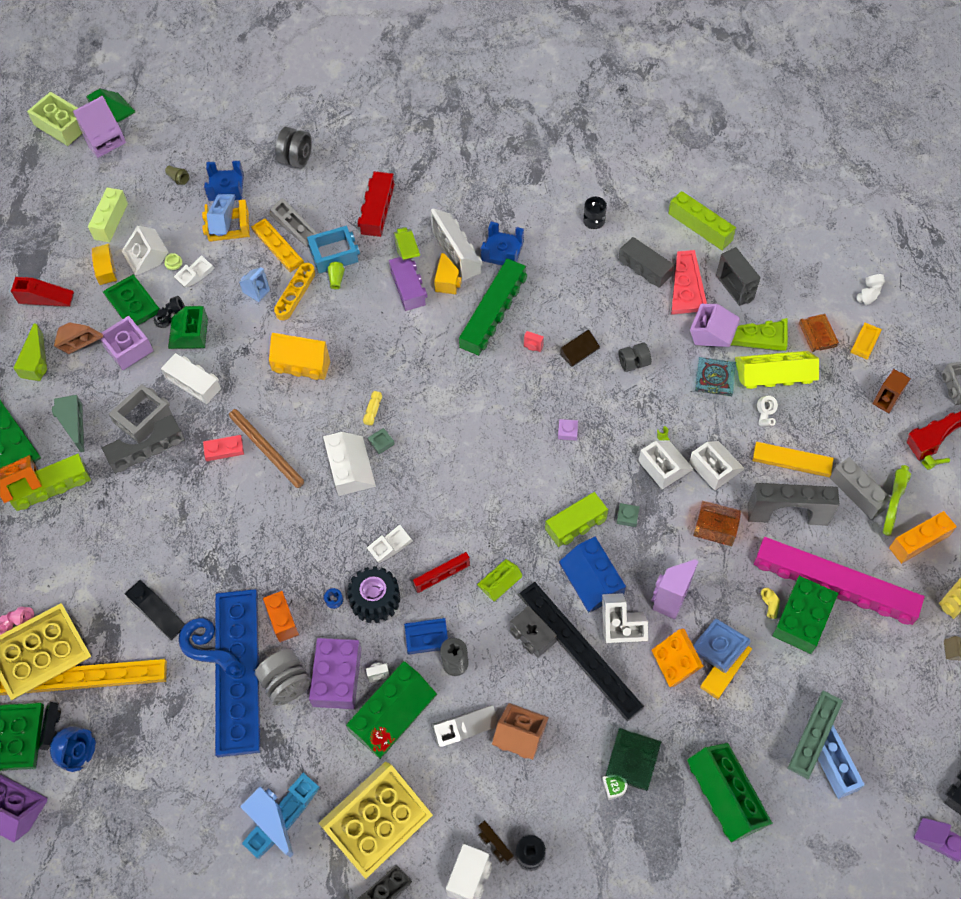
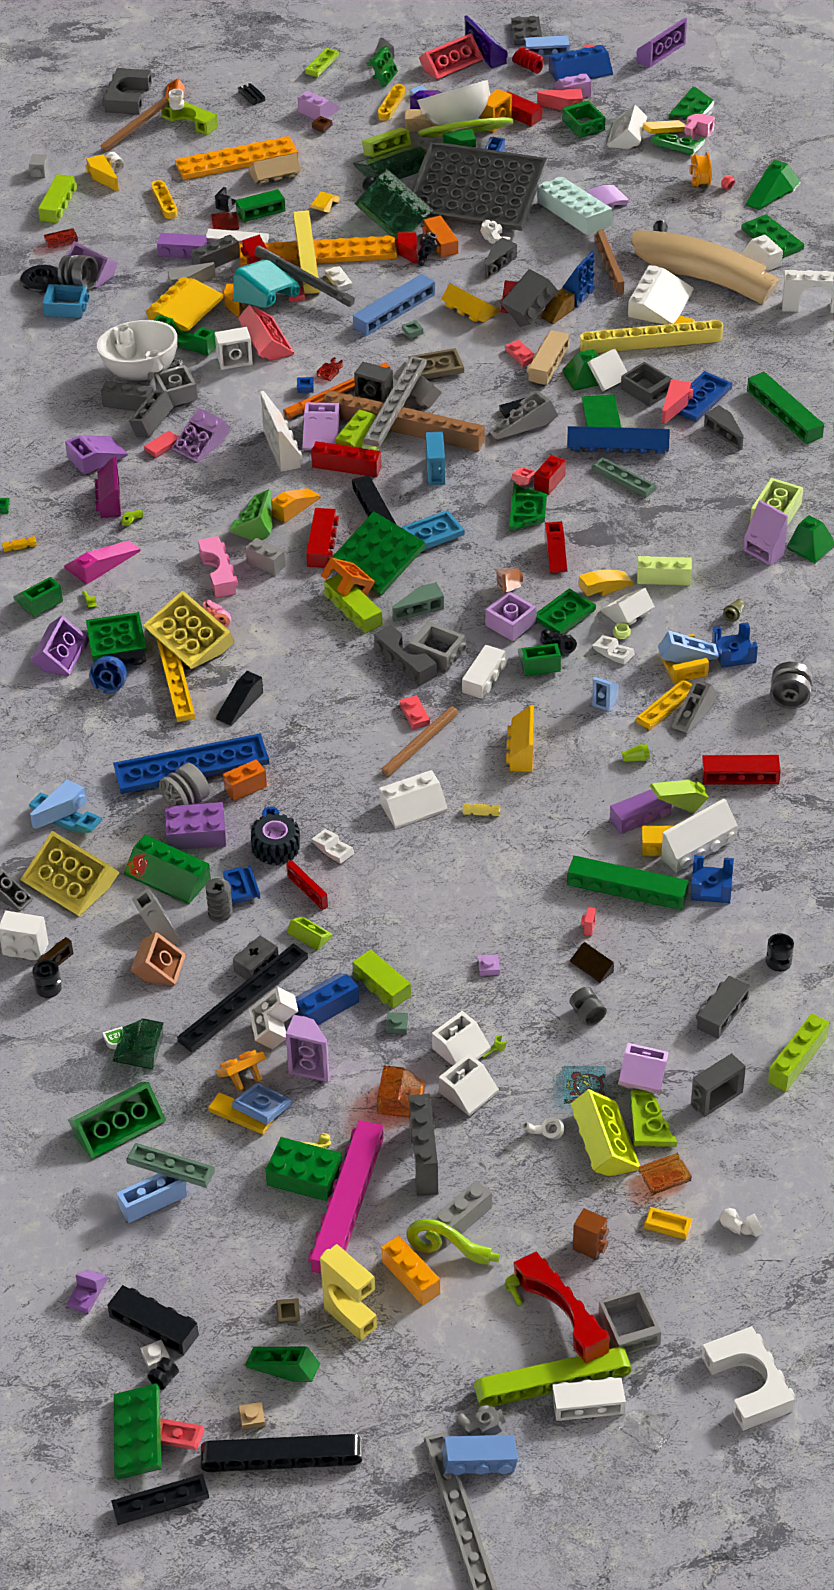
camera: 80 degrees right, 15 degrees down
lime slope [13,323,47,381] -> none
blue plant [178,618,241,677] -> none
yellow beam [274,263,315,321] -> none
dark azure window [307,225,360,274] -> none
white plate [366,663,390,683] -> none
sand green plate [368,428,395,454] -> none
coral wing [671,250,707,315] -> none
yellow tile [752,442,833,478] -> none

